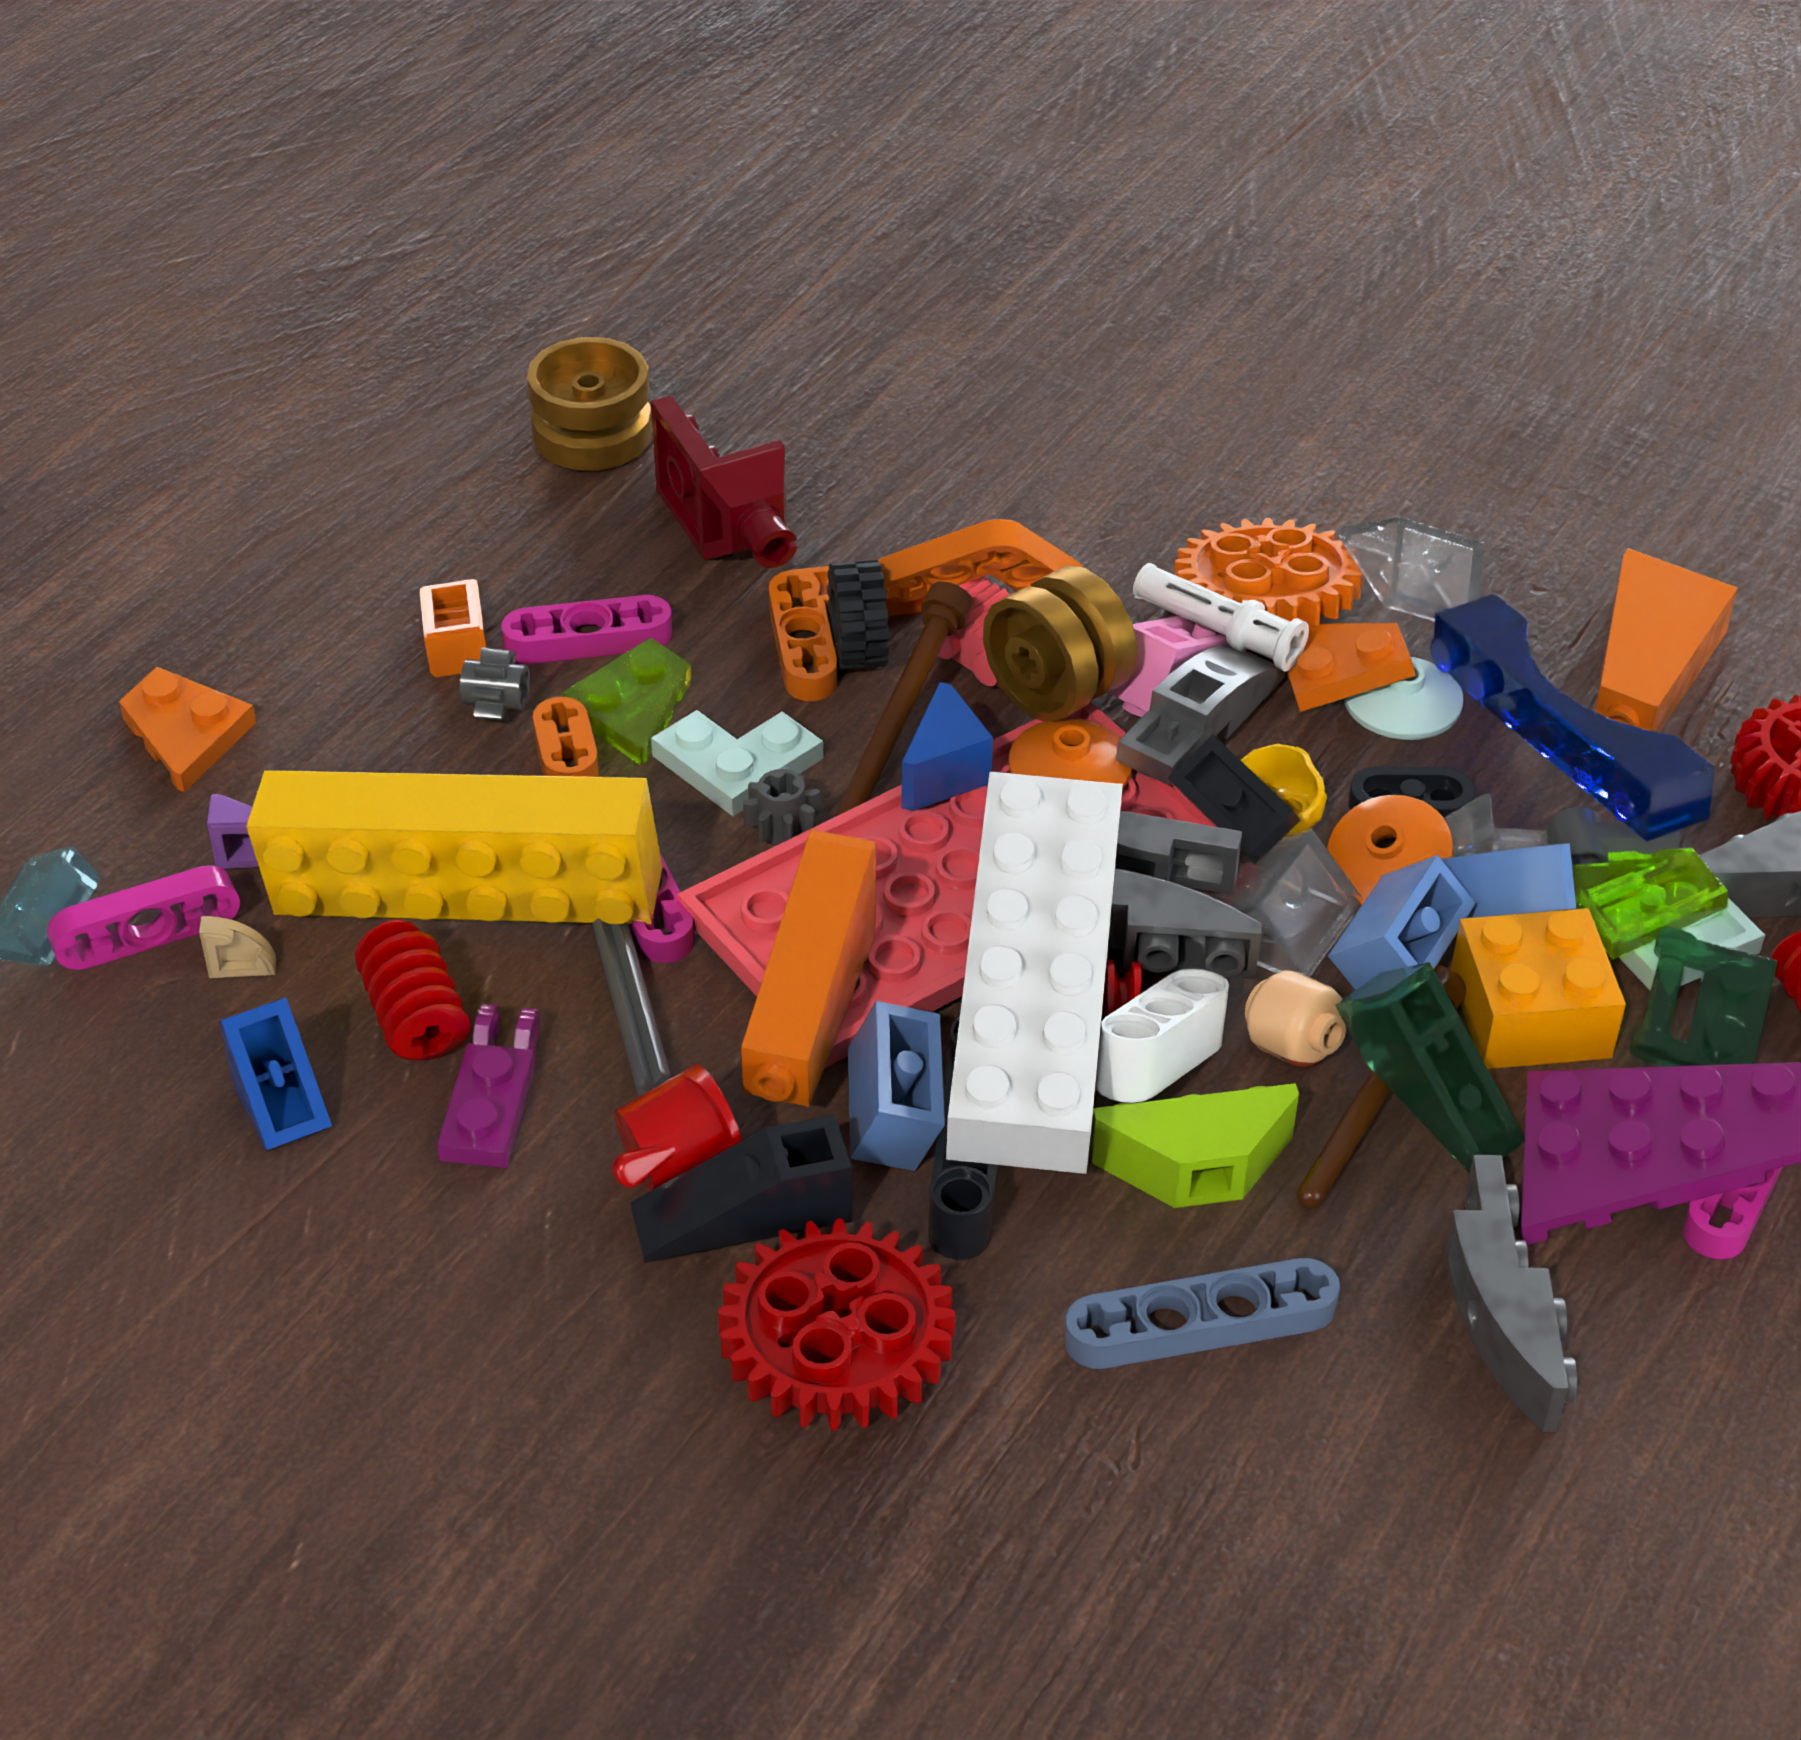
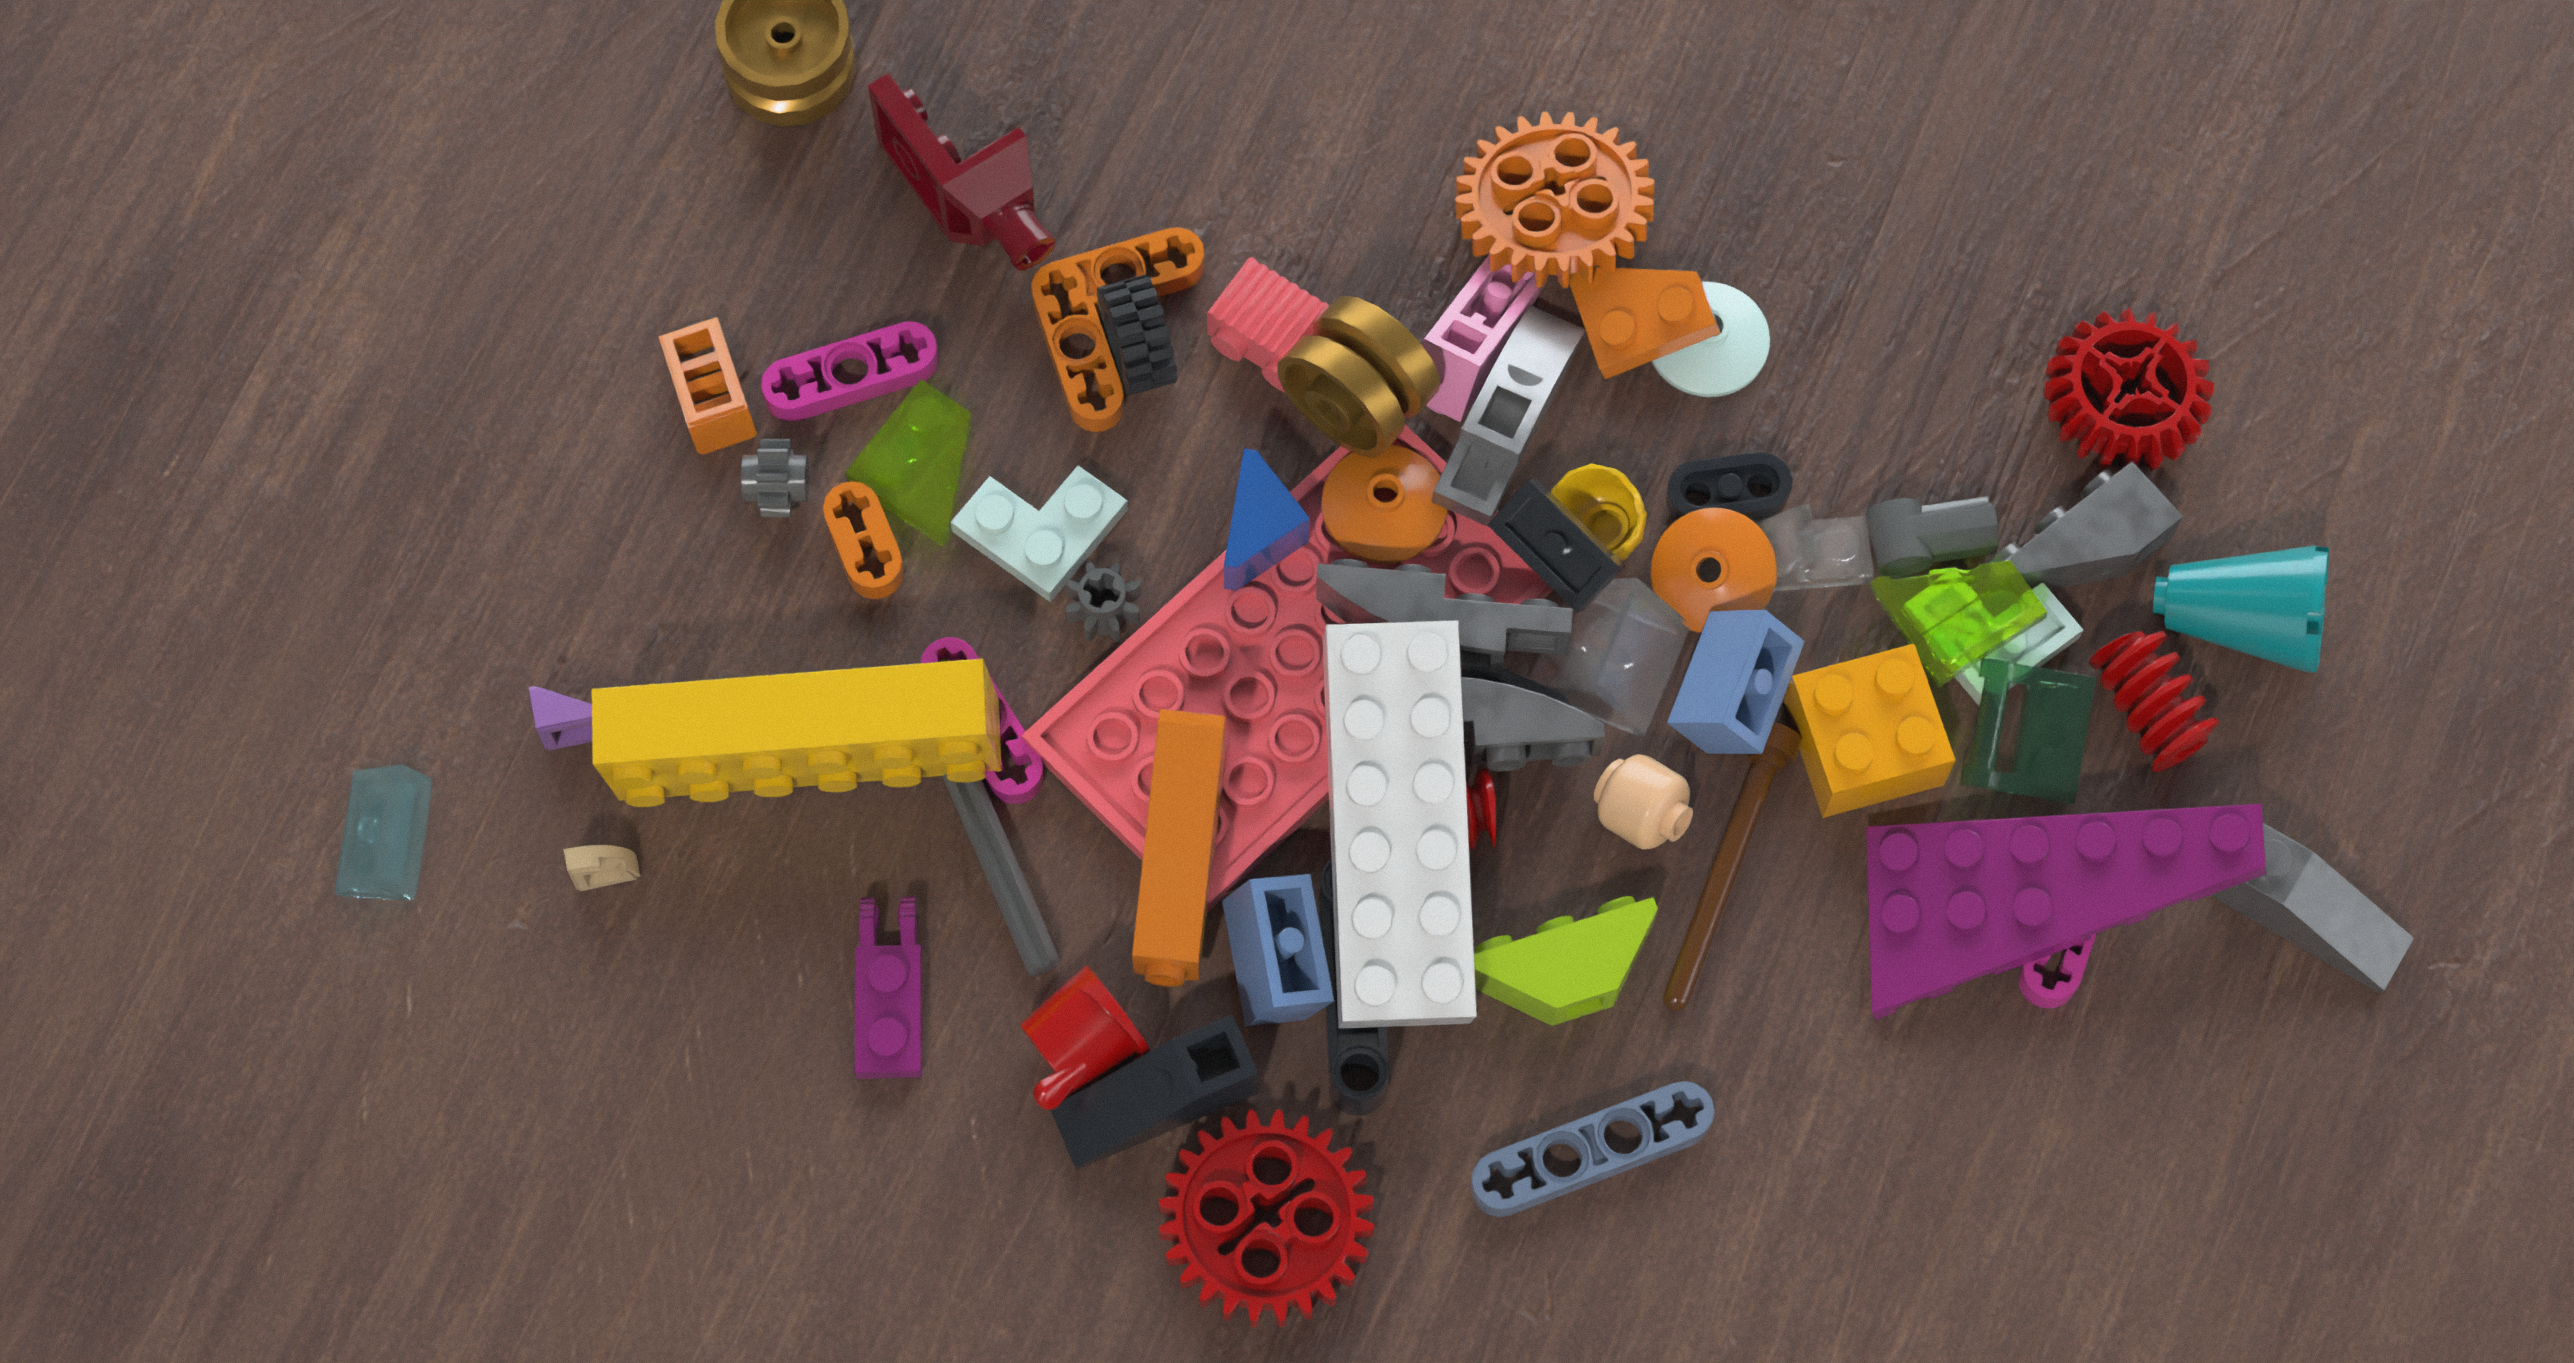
camera: 10 degrees left, 25 degrees up
dark pink beam [47,865,240,970] -> none
orange wing [119,667,256,792] -> none
blue slope [219,997,332,1150] -> none
red piece [354,919,471,1061] -> none
reddish brown piece [834,582,974,817] -> none
orange beam [878,519,1083,604] -> none
white beam [1095,968,1229,1103] -> none
white pin [1133,563,1309,672] -> none
clear green slope [1335,962,1525,1174] -> none
clear slope [1338,516,1486,632] -> none
clear blue arch [1430,594,1715,842] -> none
medium blue slope [1442,843,1576,918] -> none
flat silver slope [1444,1155,1577,1432] -> none
orange slope [1591,548,1738,752] -> none

